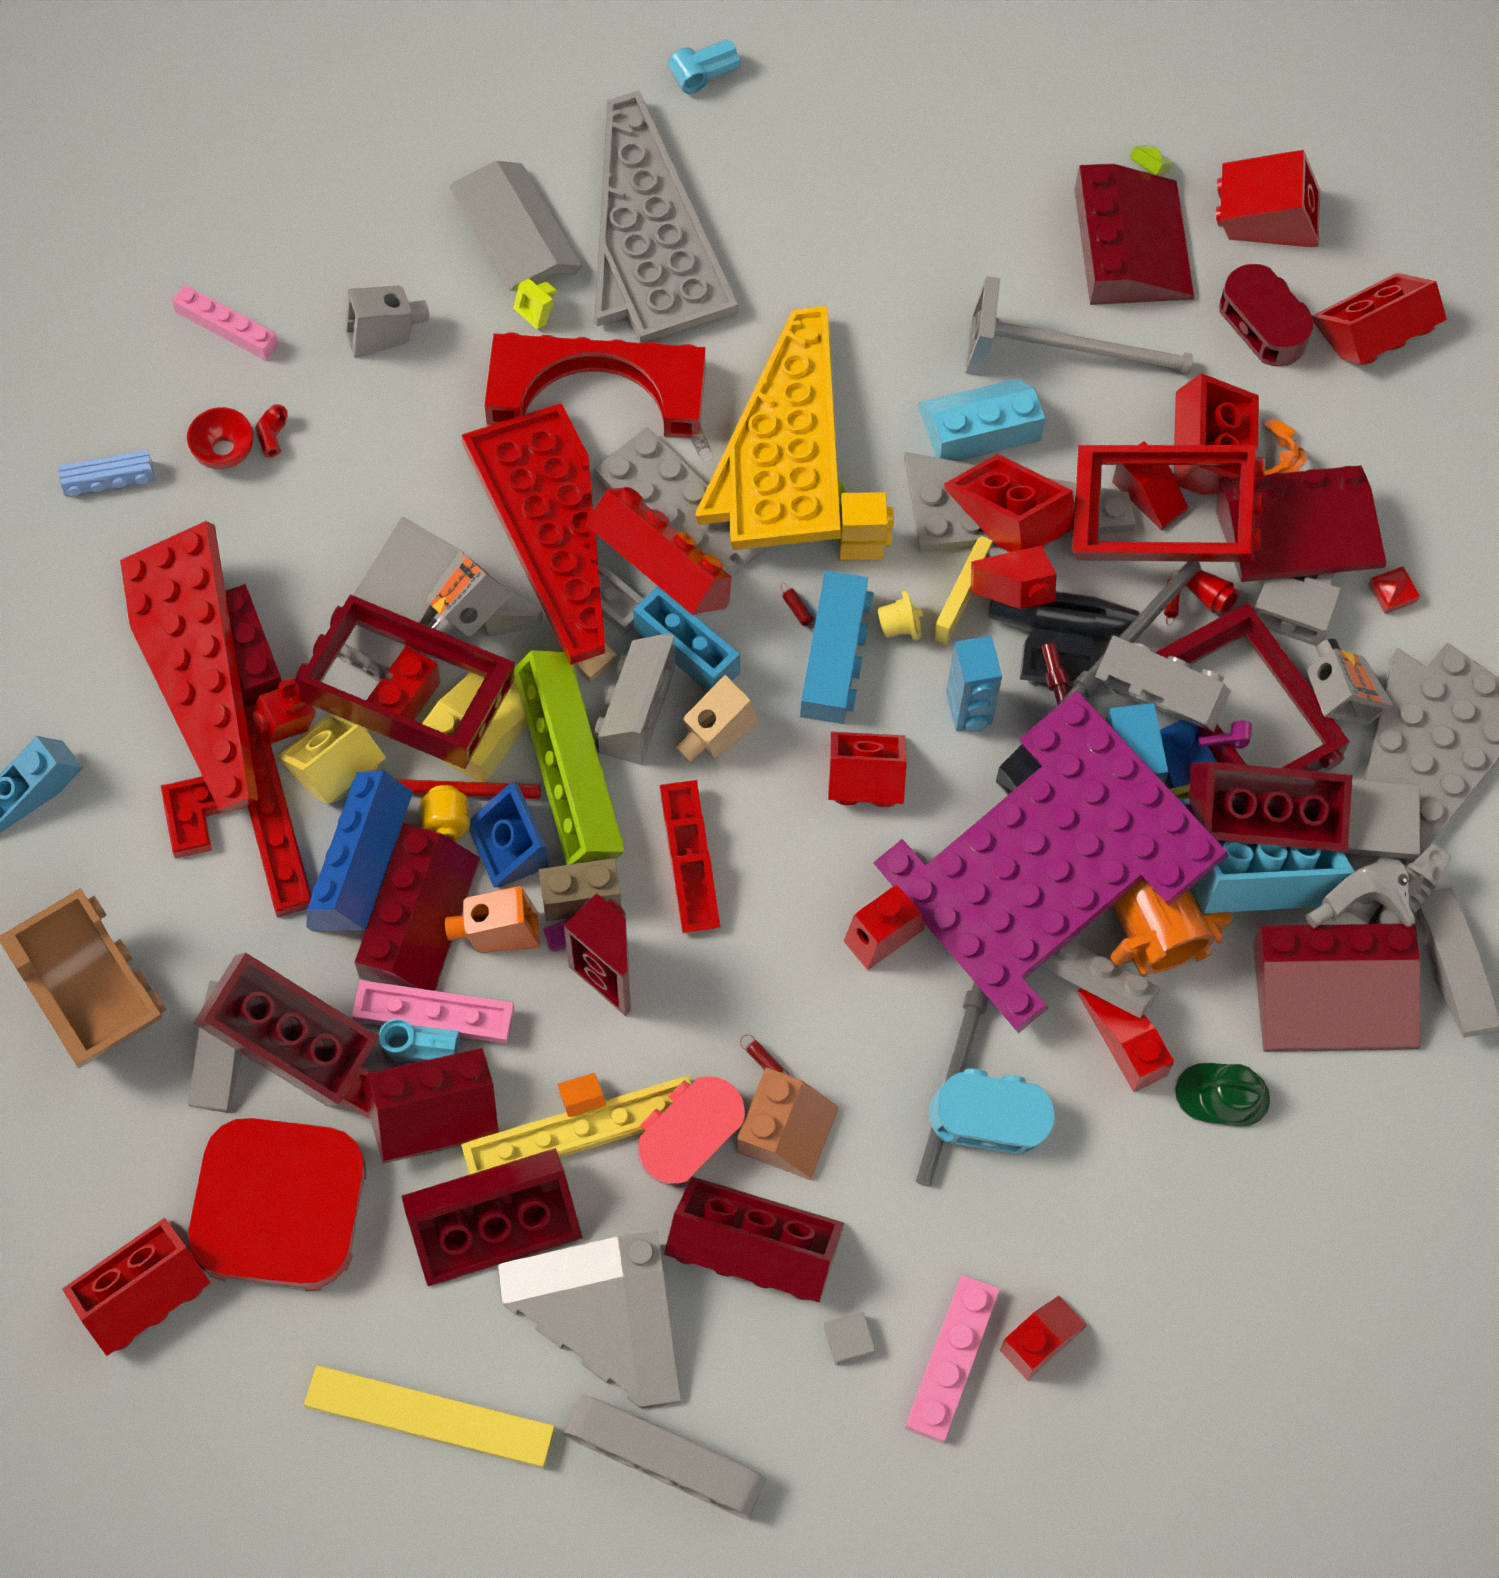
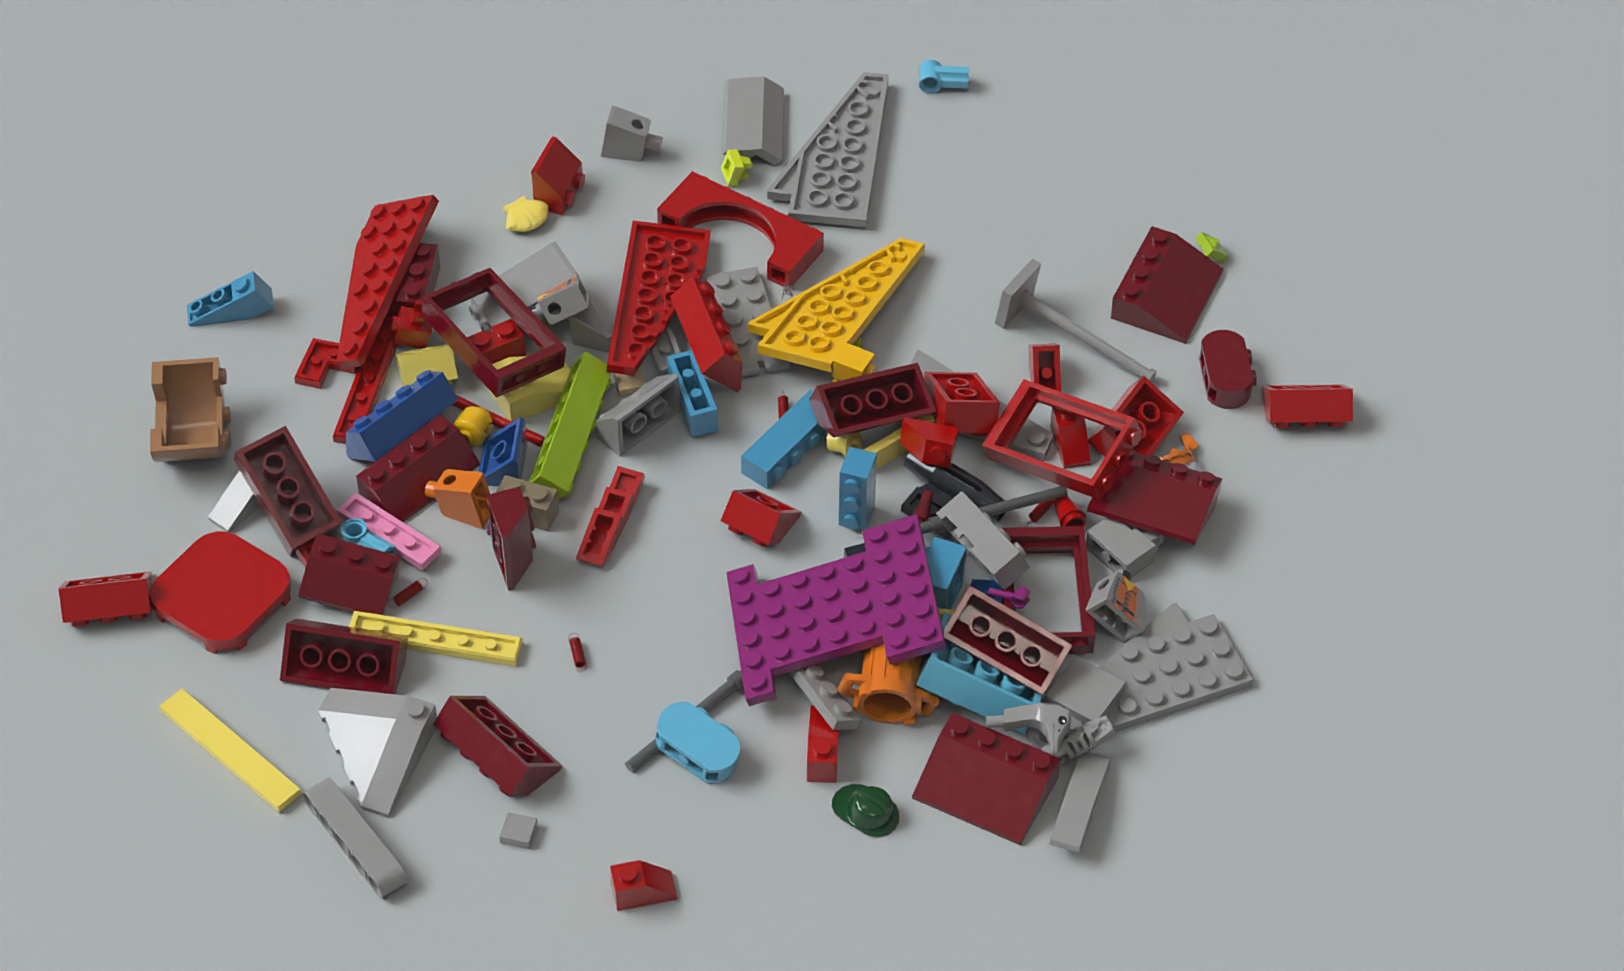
camera: 30 degrees right, 15 degrees down
light blue piece [58,450,155,496] -> none
bright pink piece [172,285,278,361] -> none
red piece [187,407,253,469] -> none
red arm [255,404,288,458] -> none
orange tile [557,1073,606,1117] -> none
coral brick [637,1076,745,1185] -> none
tan torso [674,675,759,763] -> none
nougat slope [737,1067,839,1180] -> none
red torso [844,885,925,971] -> none
bright pink plate [905,1275,1000,1444] -> none
medium azure slope [918,378,1045,461] -> none
red slope [1216,149,1320,247] -> none
red tile [1368,566,1420,614] -> none
none -> red piece [388,578,428,608]
none -> light yellow animal [502,196,549,232]
none -> red slope [531,136,585,216]
none -> dark red slope [809,363,937,438]
none -> red slope [1029,343,1061,392]

